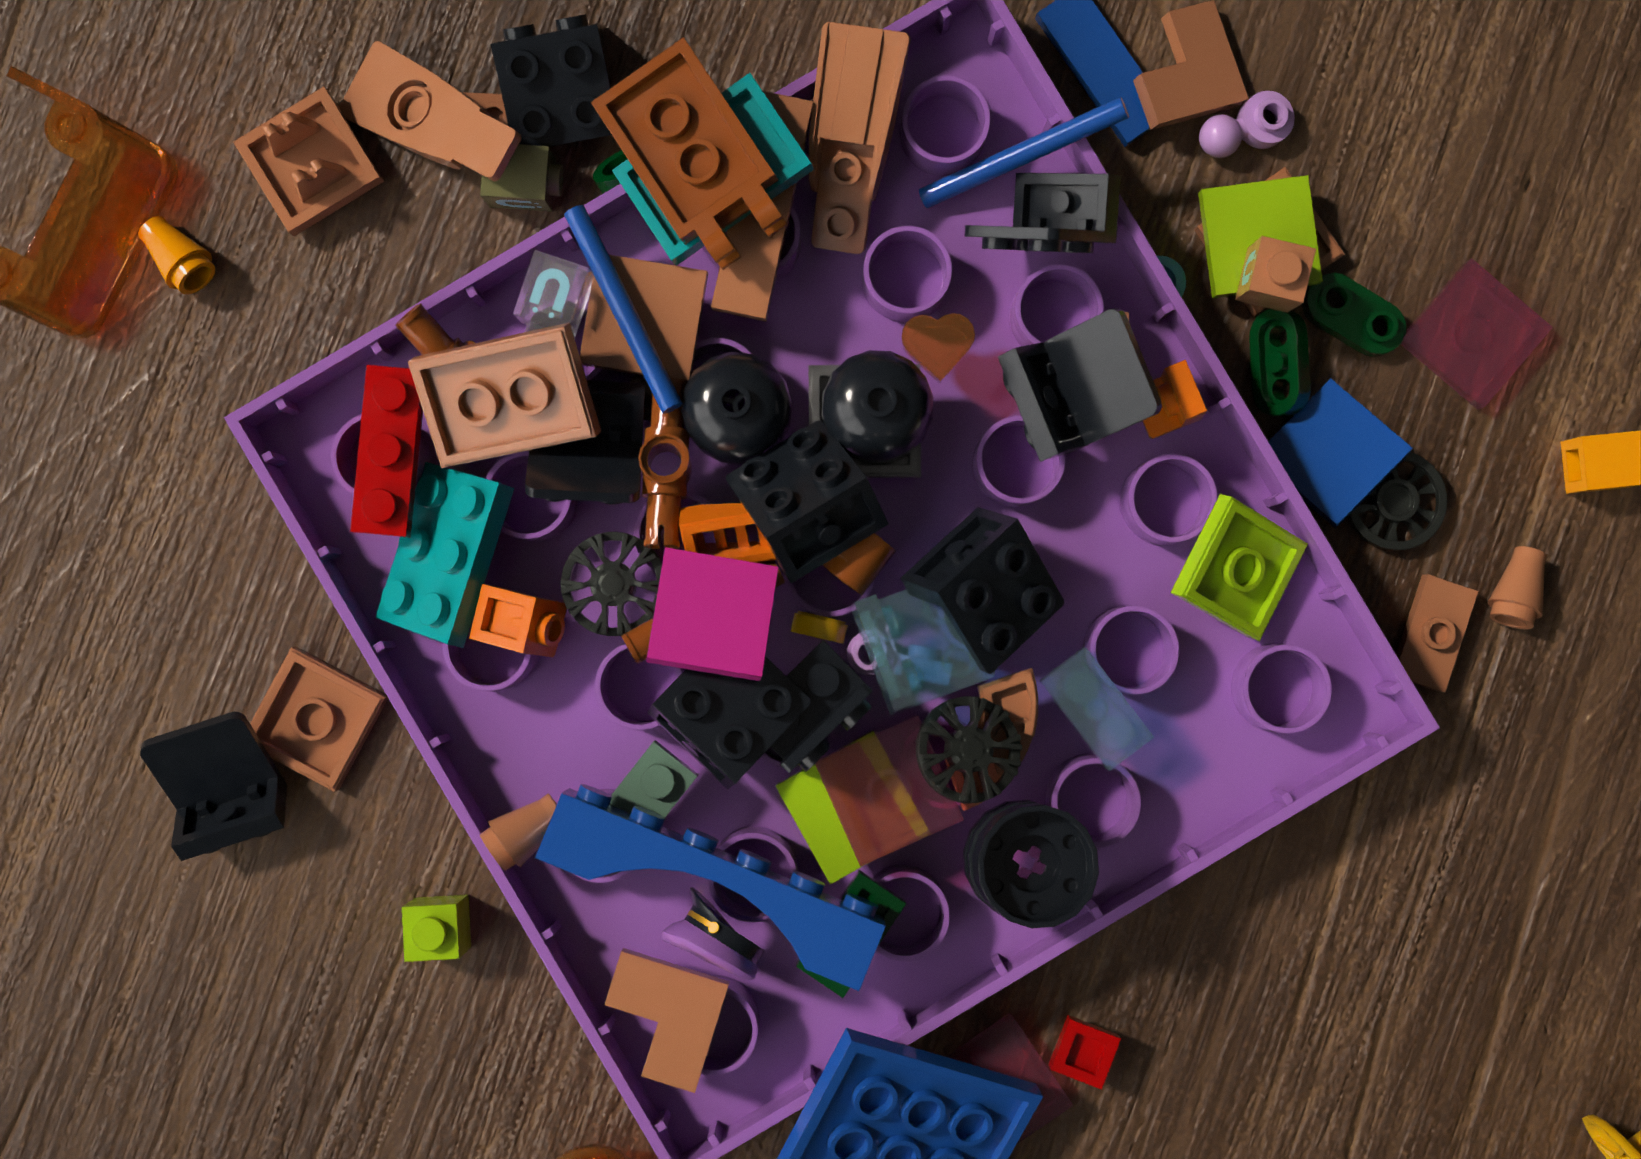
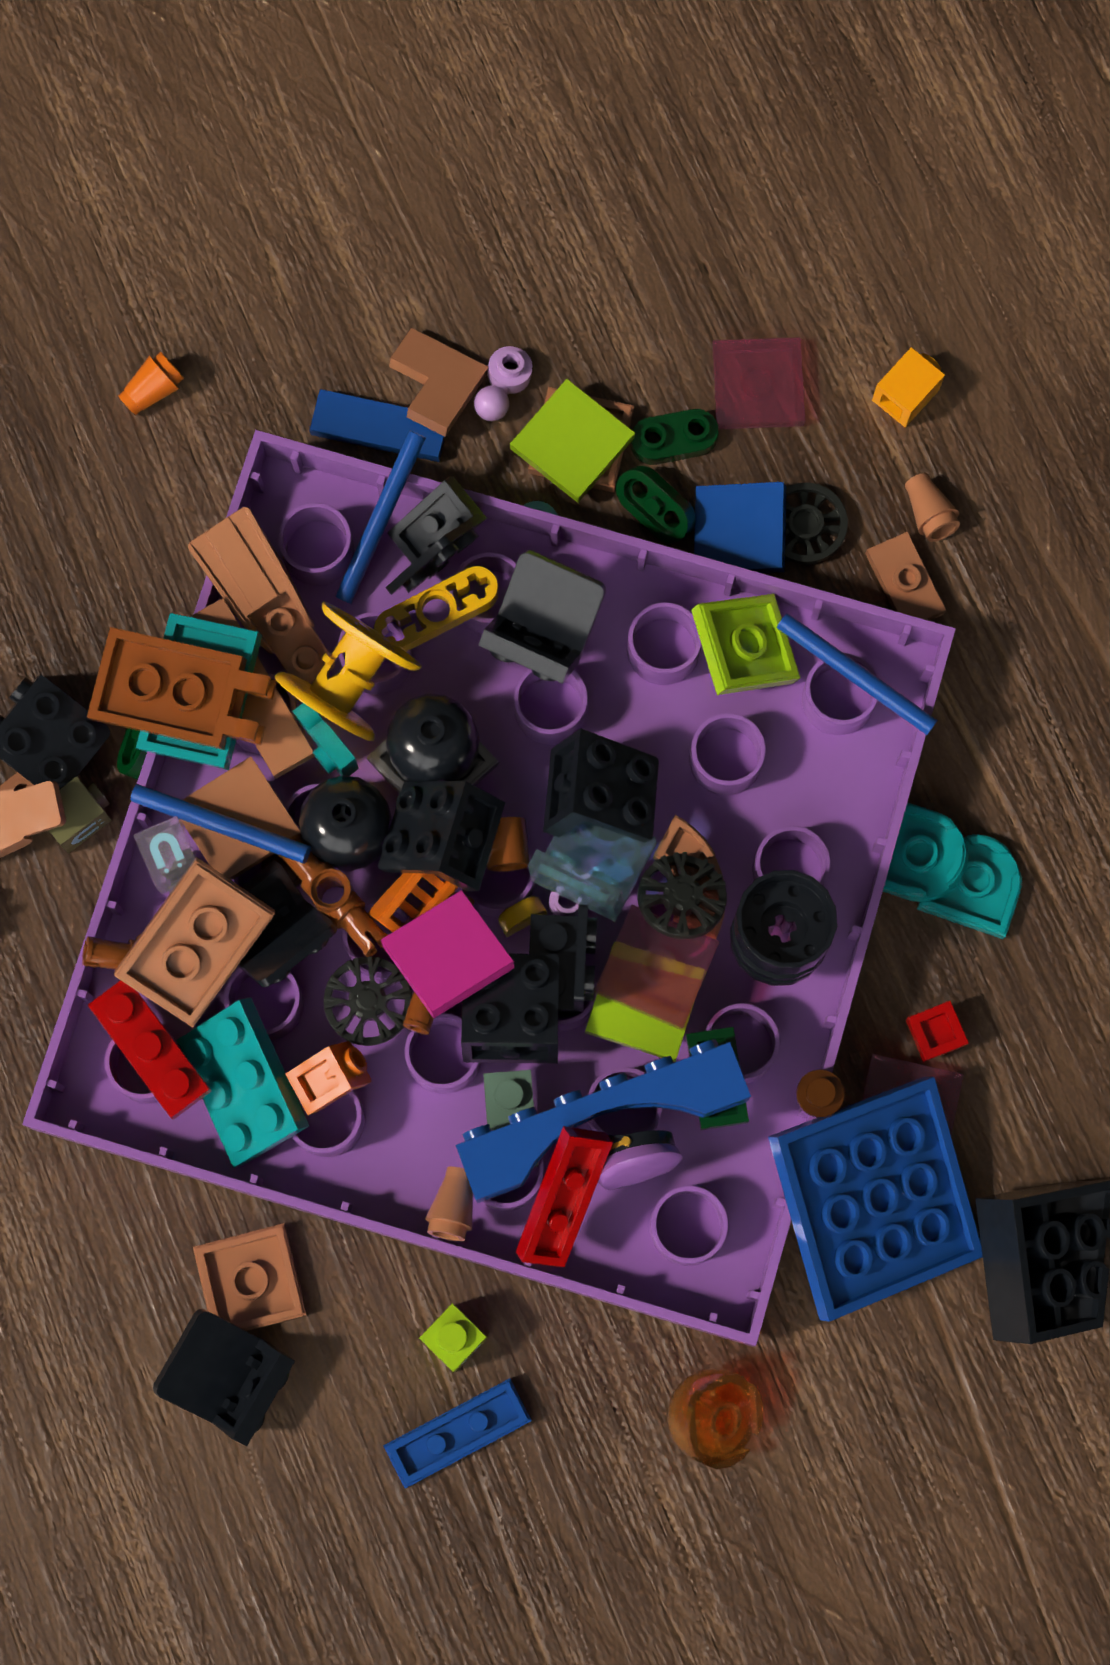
camera: 45 degrees left, 10 degrees down
nougat tile [604,948,730,1093] -> none
clear orange tile [901,313,975,383] -> none
clear light blue plate [1039,647,1154,771] -> none
orange bracket [1142,359,1207,439] -> none
nougat brick [1235,236,1316,312] -> none
none -> yellow piece [274,601,422,741]
none -> teal plate [292,703,359,776]
none -> yellow beam [374,566,498,652]
none -> blue tile [383,1378,532,1489]
none -> red plate [515,1126,613,1267]
none -> blue bar [776,613,938,735]
none -> reddish brown plate [796,1069,844,1118]
none -> teal tile [883,802,968,902]
none -> teal tile [917,834,1022,939]

